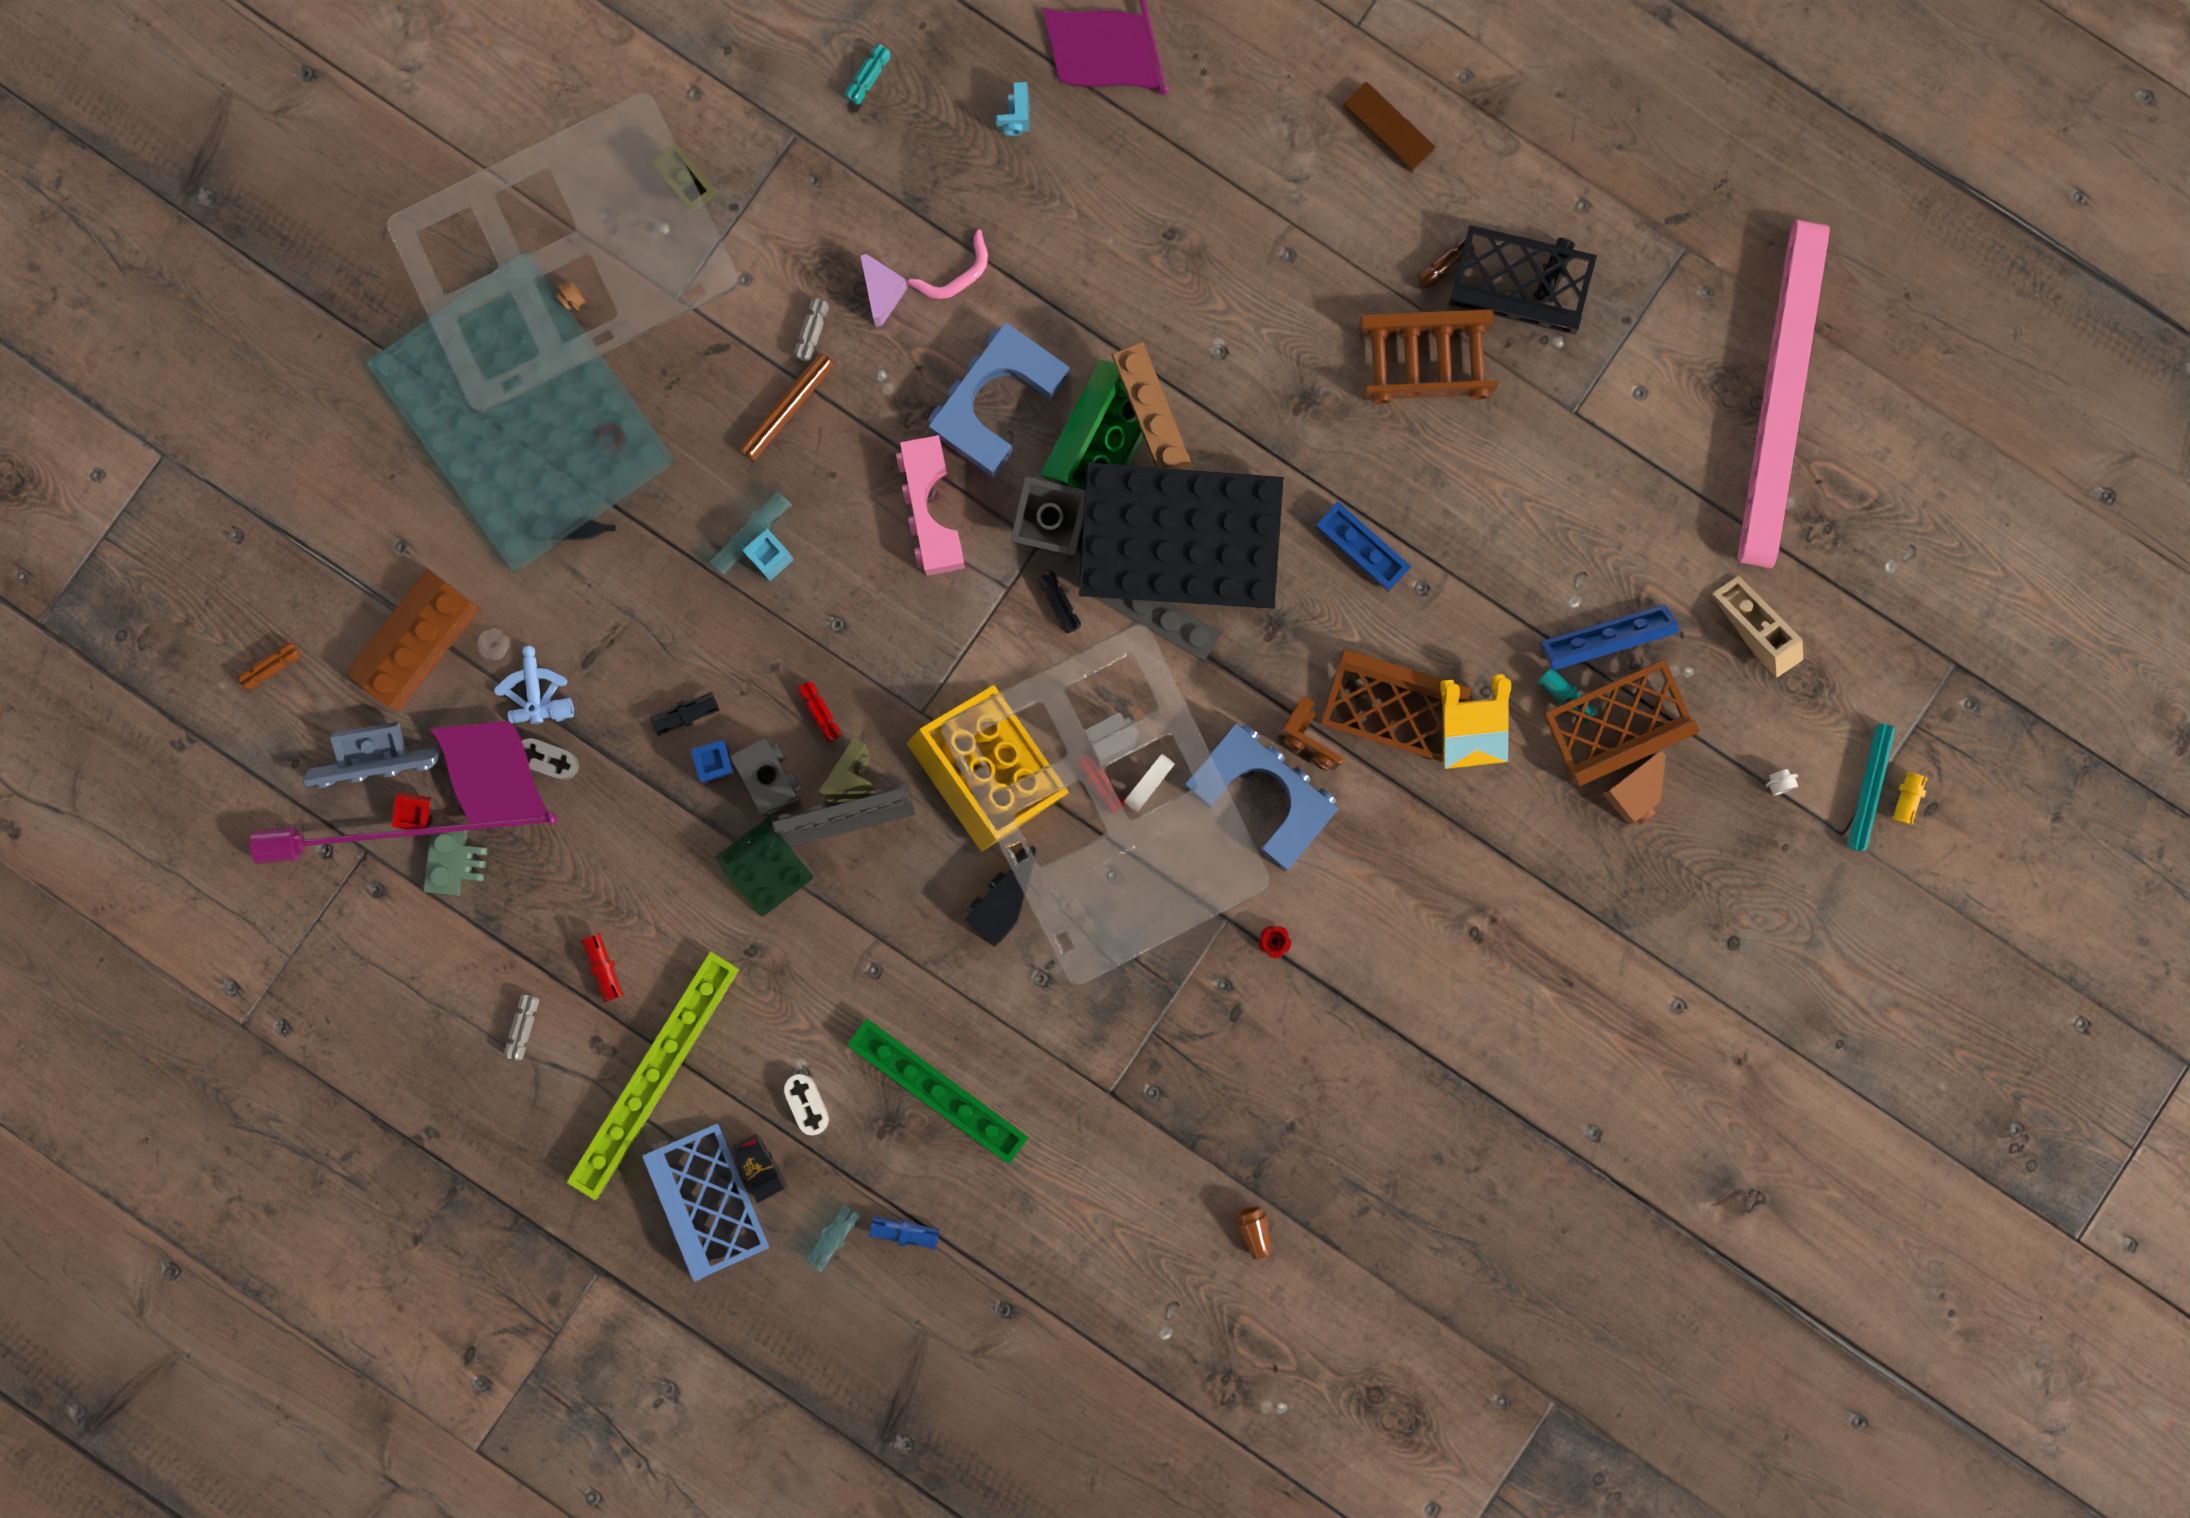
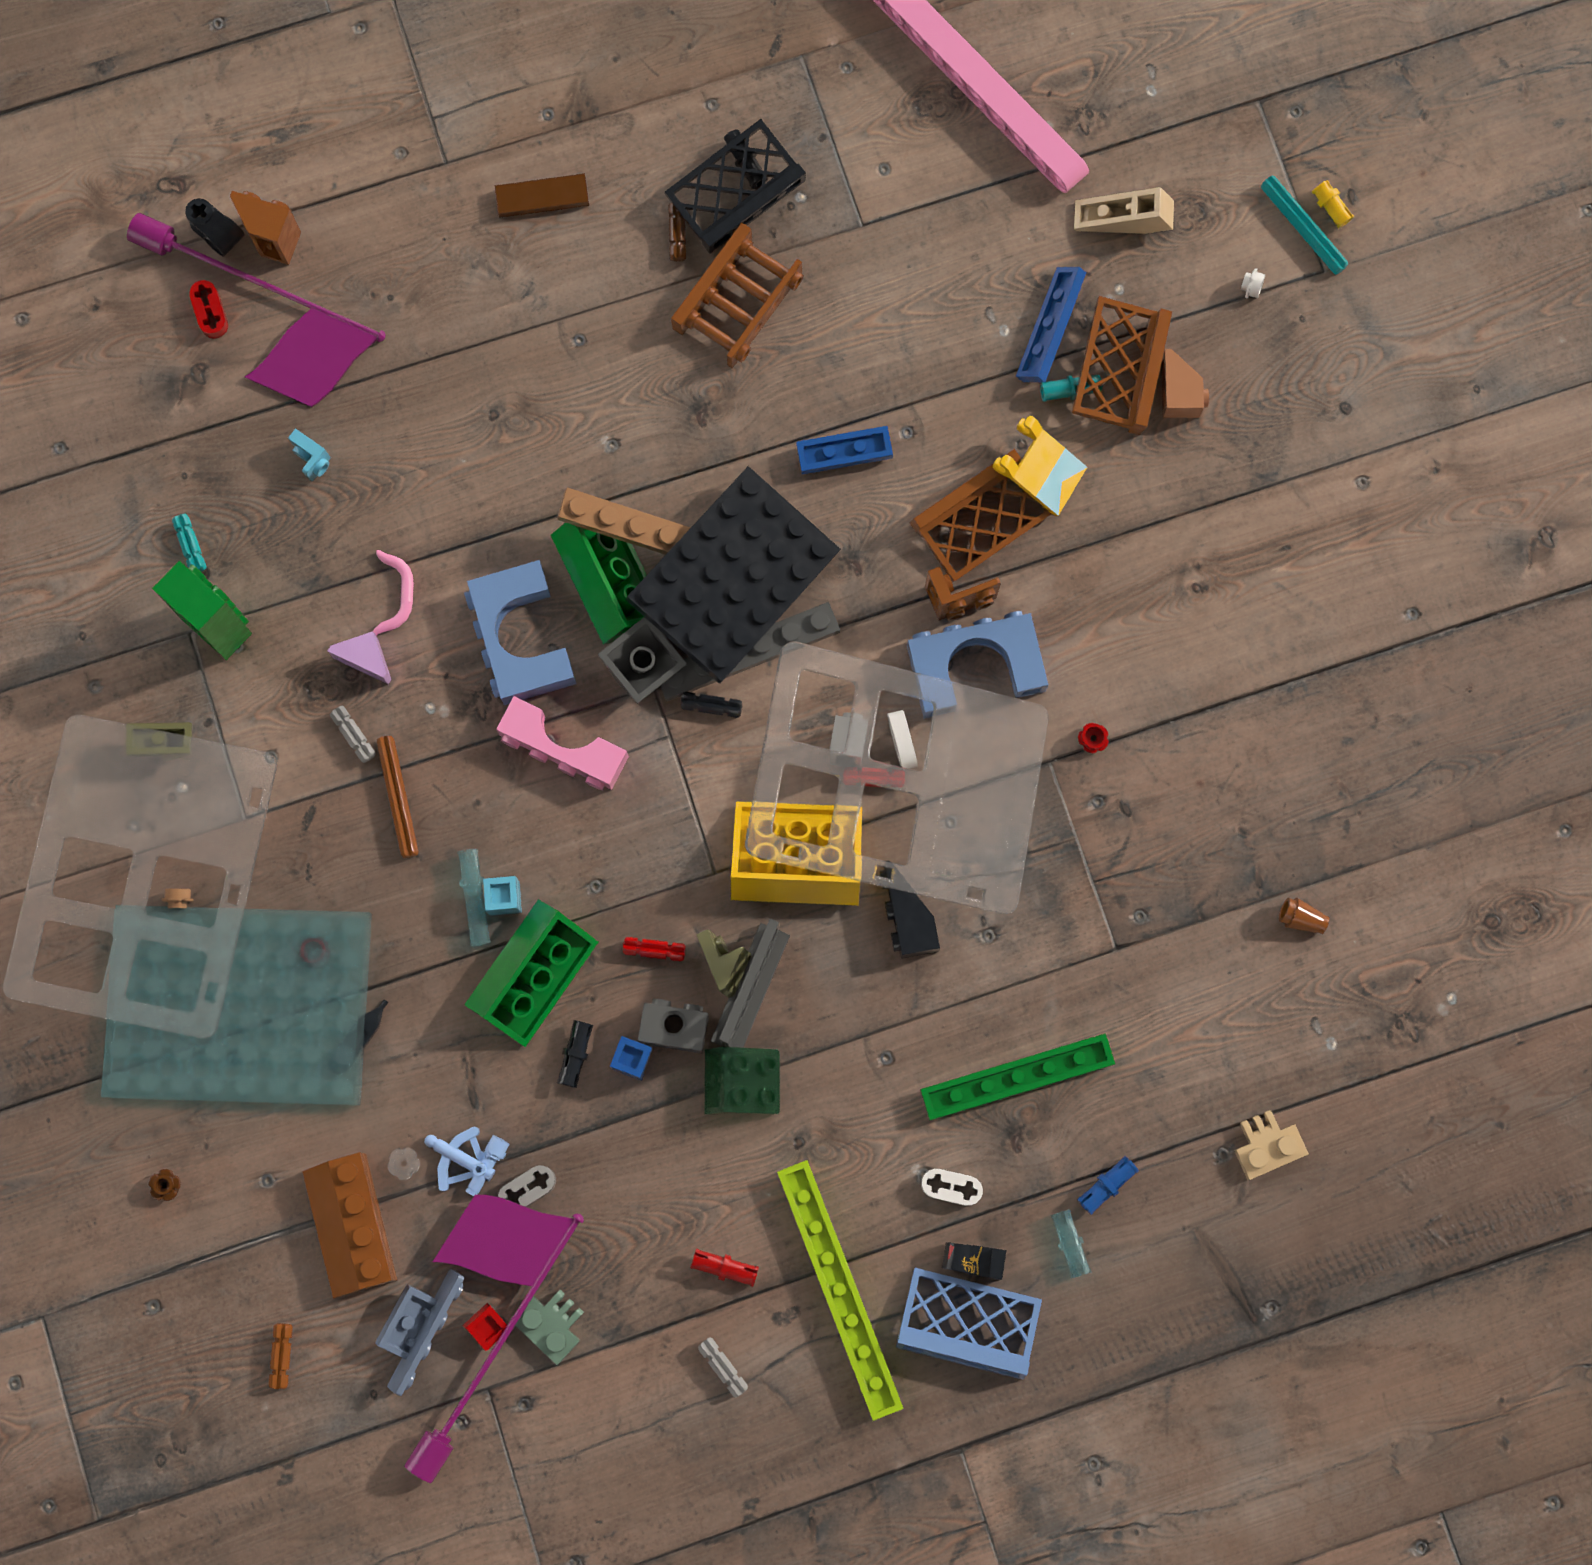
camera: 50 degrees left, 5 degrees down
none -> reddish brown plate [148,1169,181,1201]
none -> green brick [152,561,252,661]
none -> green slope [464,899,599,1047]
none -> tan hinge [1234,1110,1309,1180]

